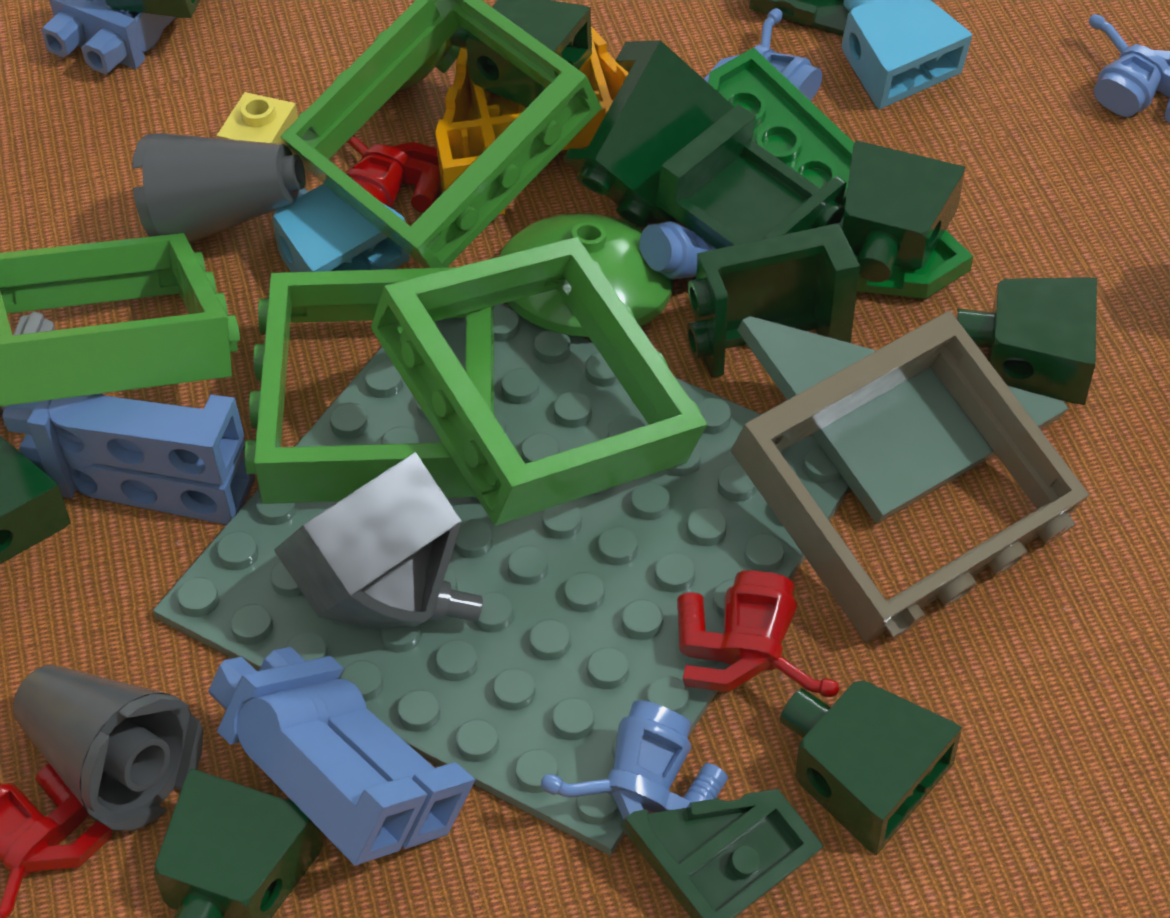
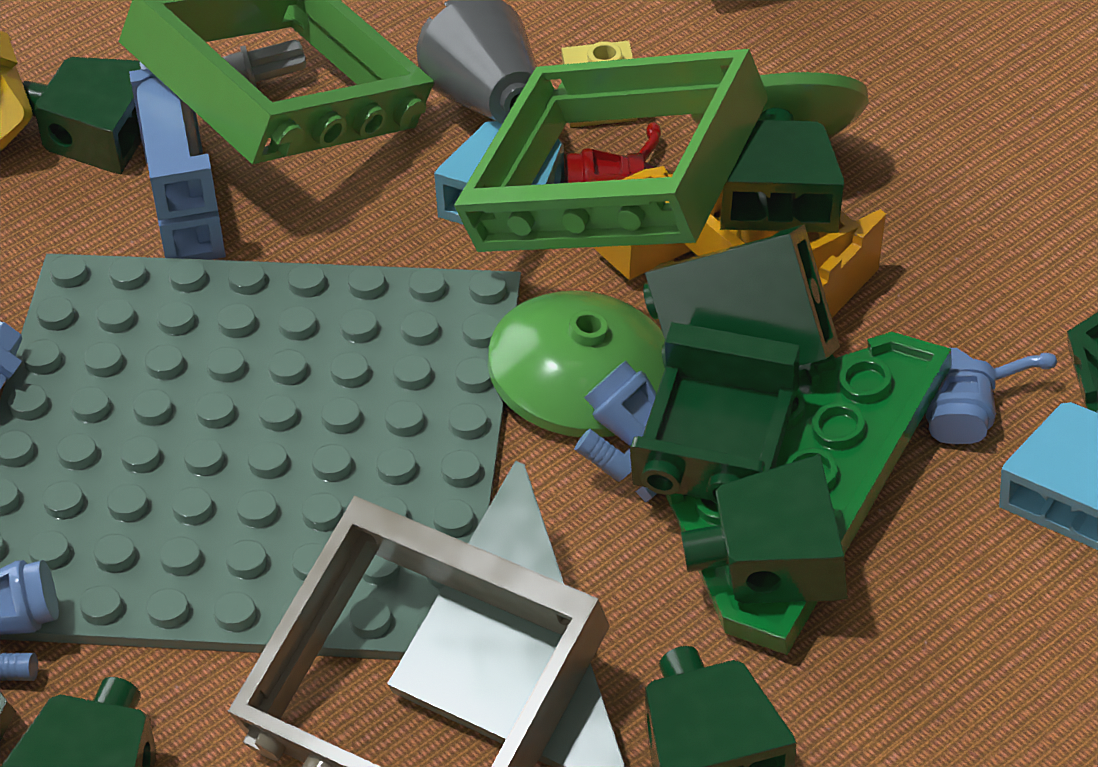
camera: 65 degrees right, 5 degrees down
bright green window [245,267,494,504] -> none
piece [274,452,483,628] -> none
bright green window [371,237,707,526] -> none
red piece [677,570,840,697] -> none
dark green panel [687,223,860,378] -> none

